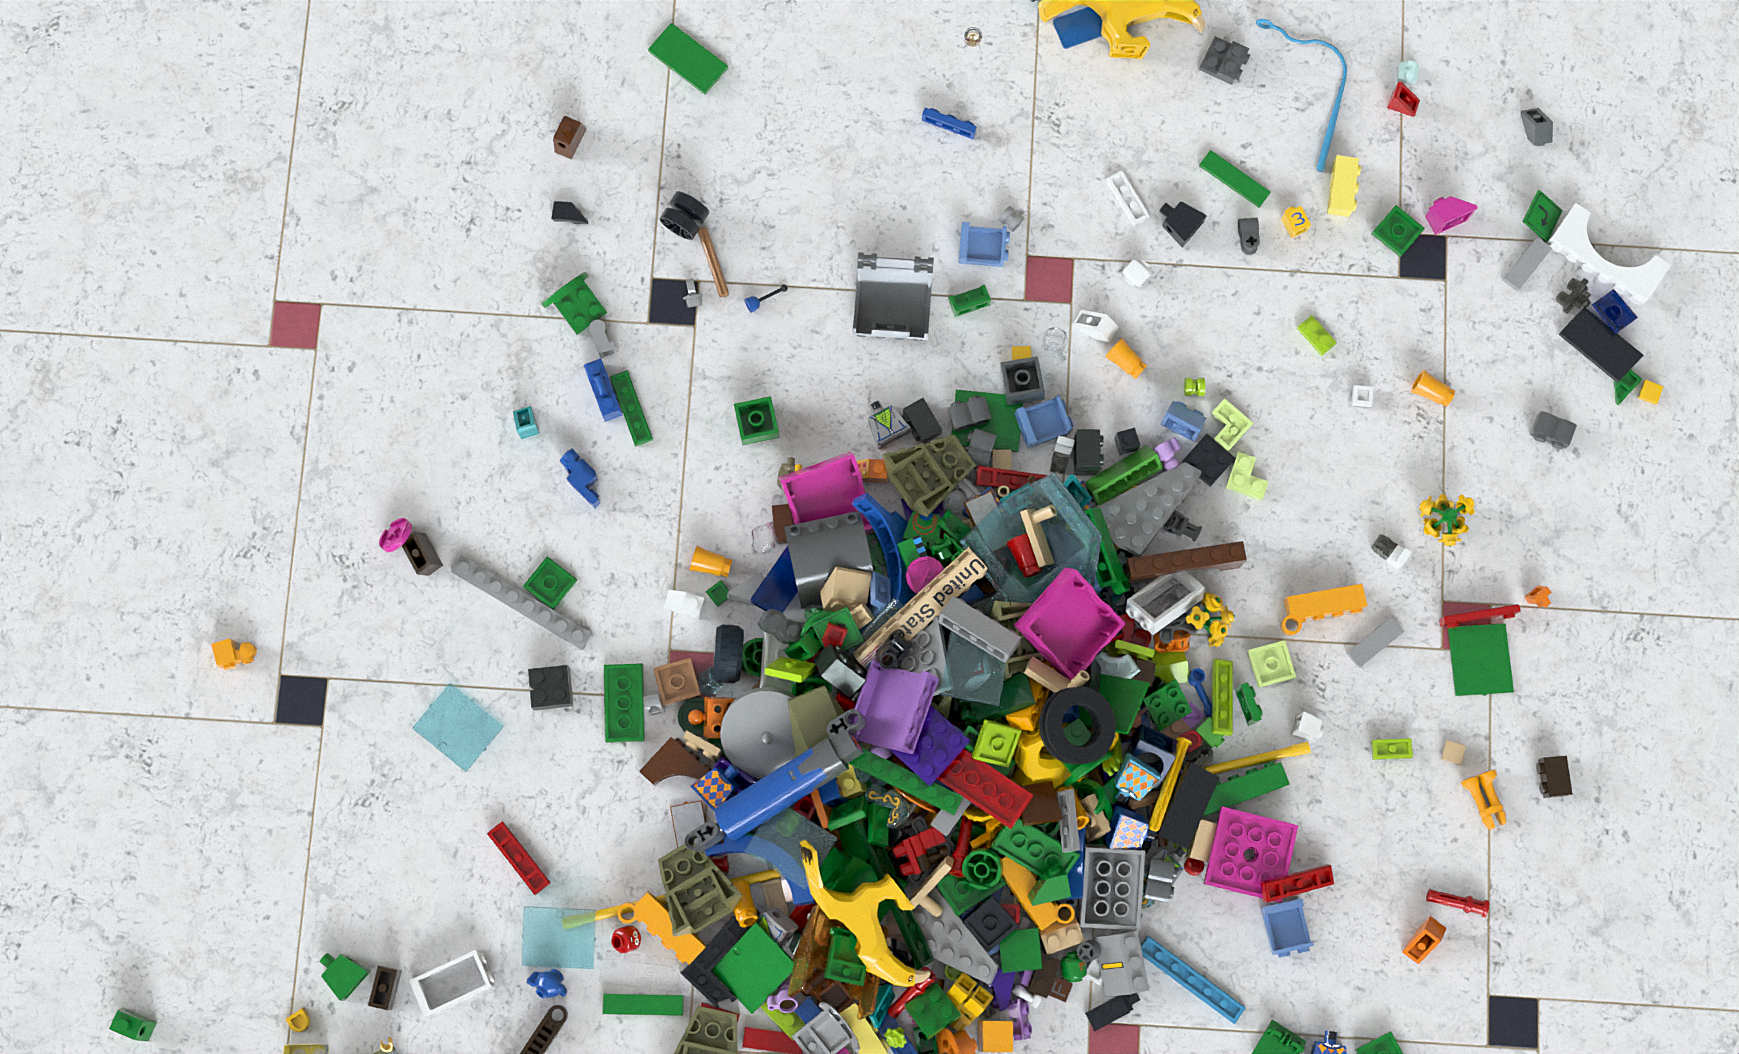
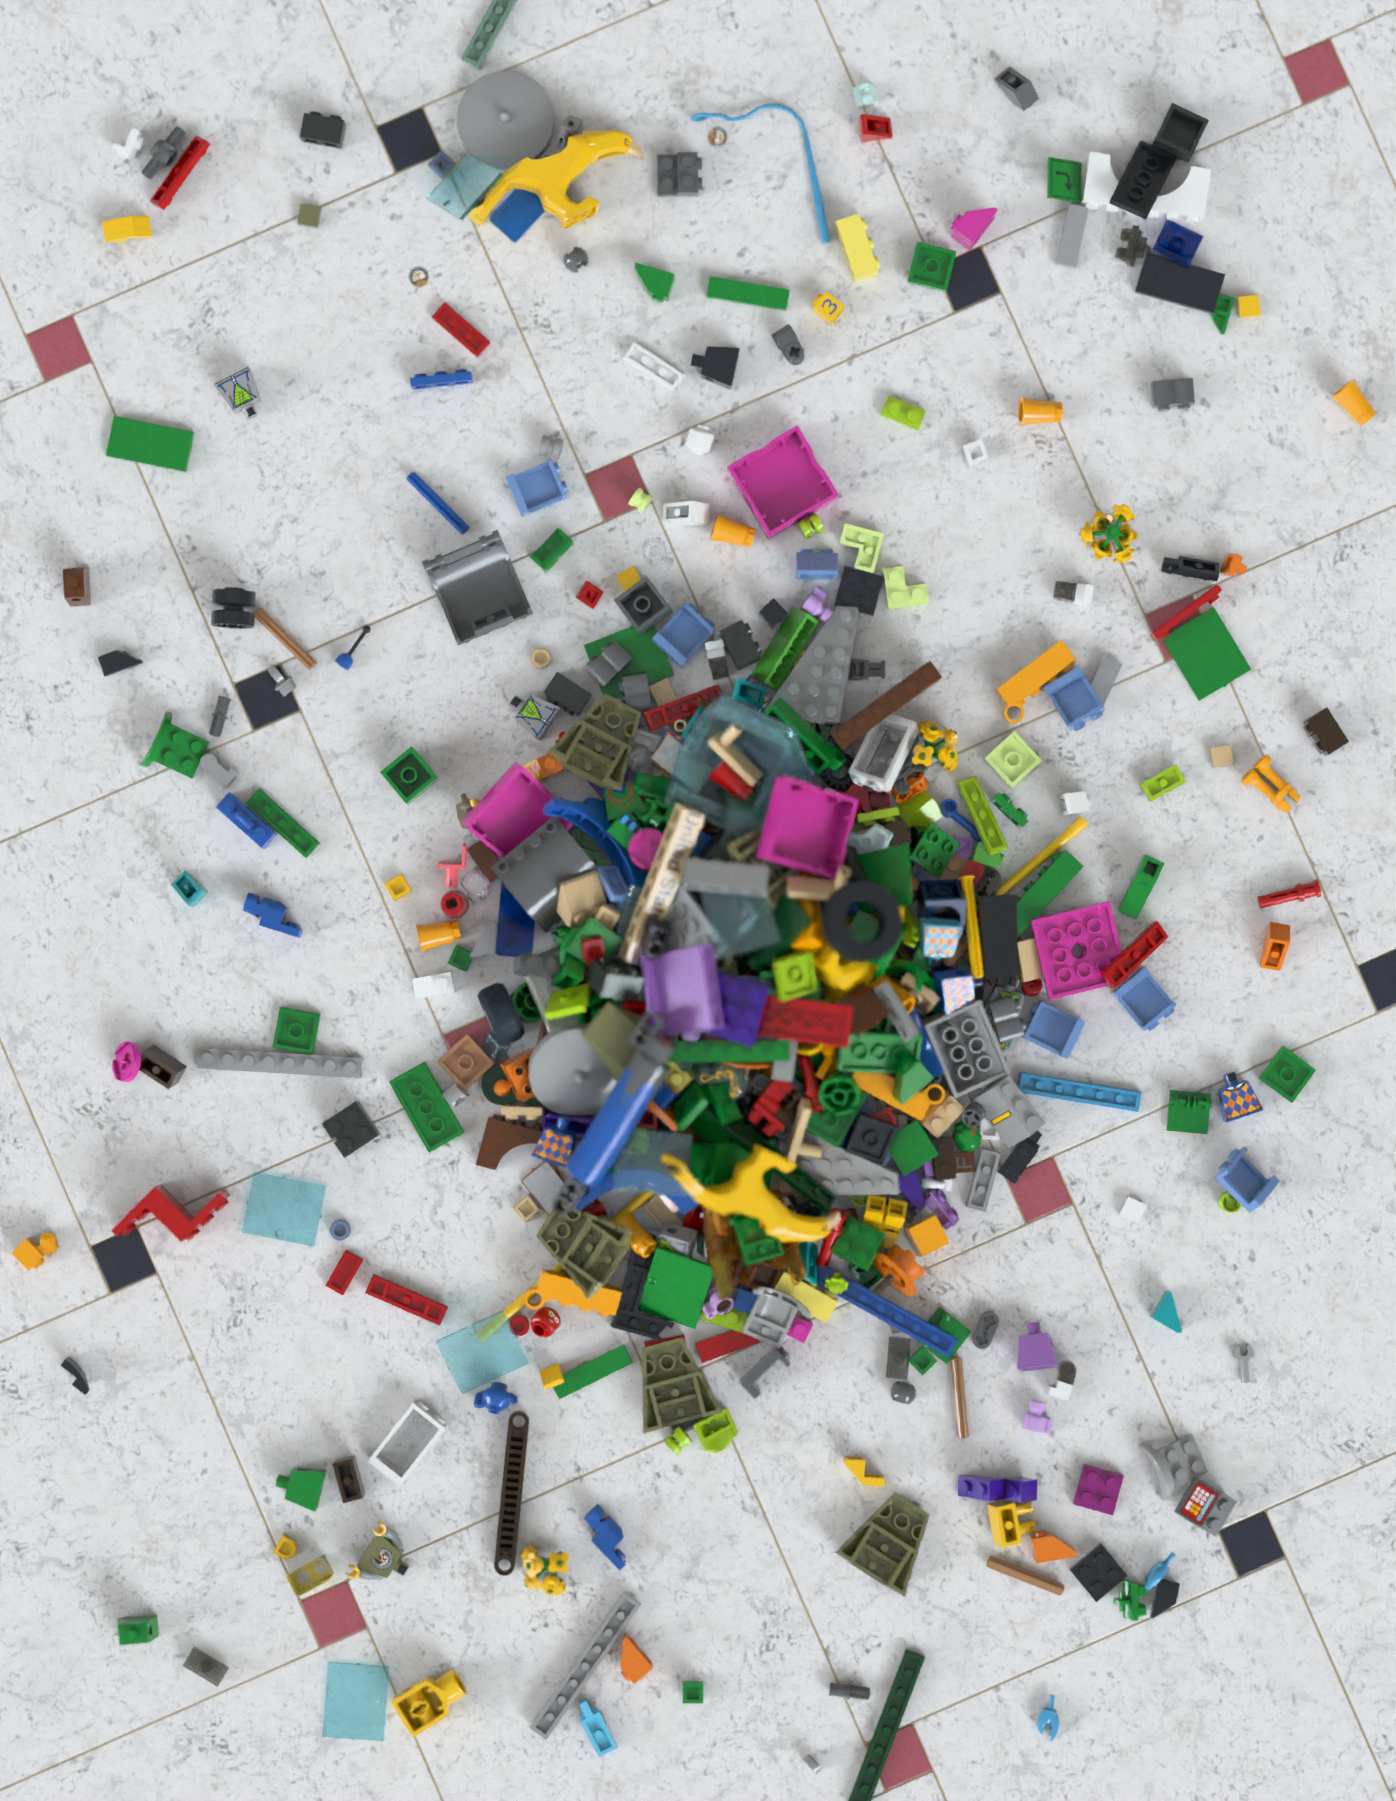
camera: 25 degrees left, 10 degrees up
none -> black slope [60,1357,90,1395]
none -> red bracket [111,1184,231,1242]
none -> dark grey axle [209,696,231,737]
none -> torso [214,367,261,420]
none -> red tile [325,1250,364,1295]
none -> sand blue tile [330,1220,351,1240]
none -> yellow tile [384,873,412,901]
none -> blue axle [407,472,469,535]
none -> red tile [432,302,491,358]
none -> coral bracket [437,843,467,888]
none -> red plant [441,890,469,919]
none -> red tile [509,1315,530,1336]
none -> tan tile [512,1194,541,1223]
none -> tan tile [531,648,551,669]
none -> yellow tile [539,1363,565,1390]
none -> dark grey piece [563,247,588,273]
none -> red tile [575,581,604,609]
none -> yellowish green wheel [628,487,653,513]
none -> green slope [634,263,675,303]
none -> clear tile [707,126,728,148]
none -> dark pink tile [727,425,839,540]
none -> light grey tile [965,1147,1001,1212]
none -> medium blue panel [1022,1000,1086,1059]
none -> medium blue panel [1044,666,1105,732]
none -> black tile [1109,140,1177,220]
none -> green slope [1118,855,1165,919]
none -> pearl dark grey piece [1152,103,1209,163]
none -> black hinge [1161,556,1219,582]
none -> light orange plant [1332,379,1376,426]

